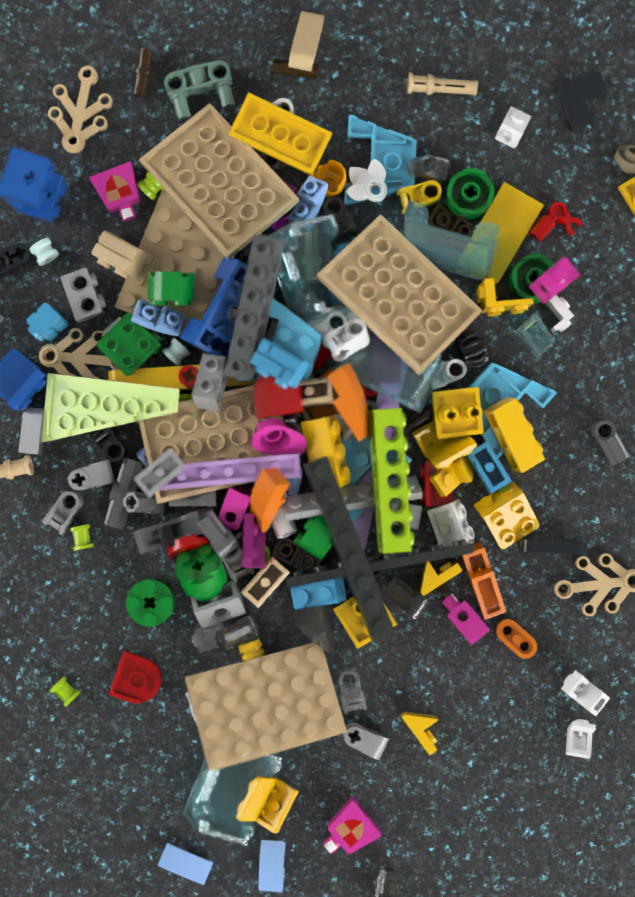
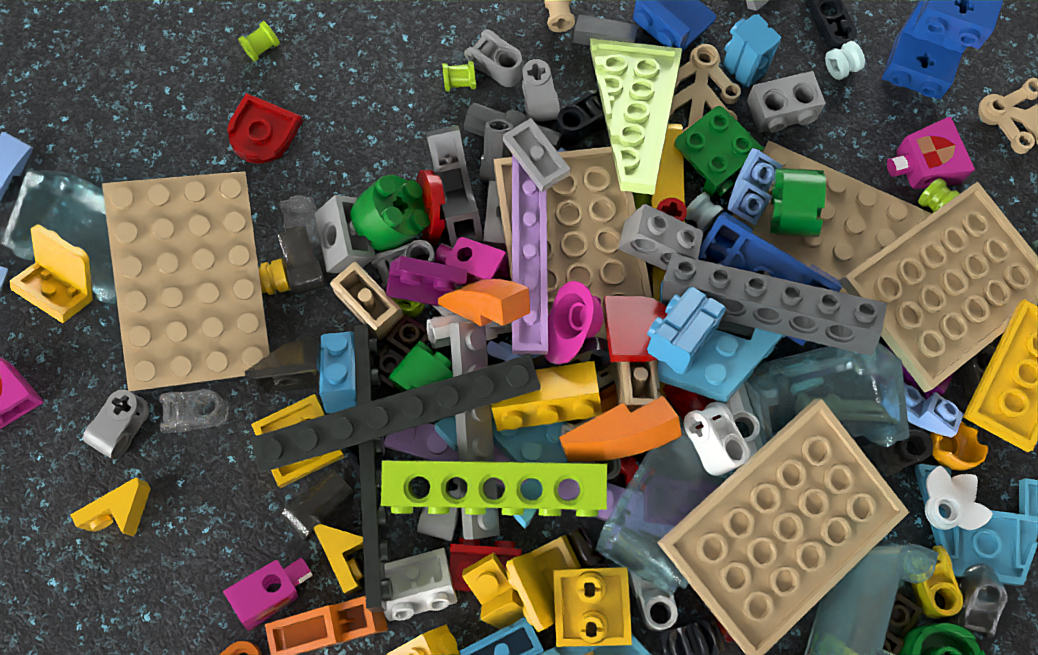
camera: 90 degrees right, 15 degrees down
tan brick [92,230,149,279] -> none
green brick [126,578,176,627] -> none
dark grey piece [195,509,241,558] -> none

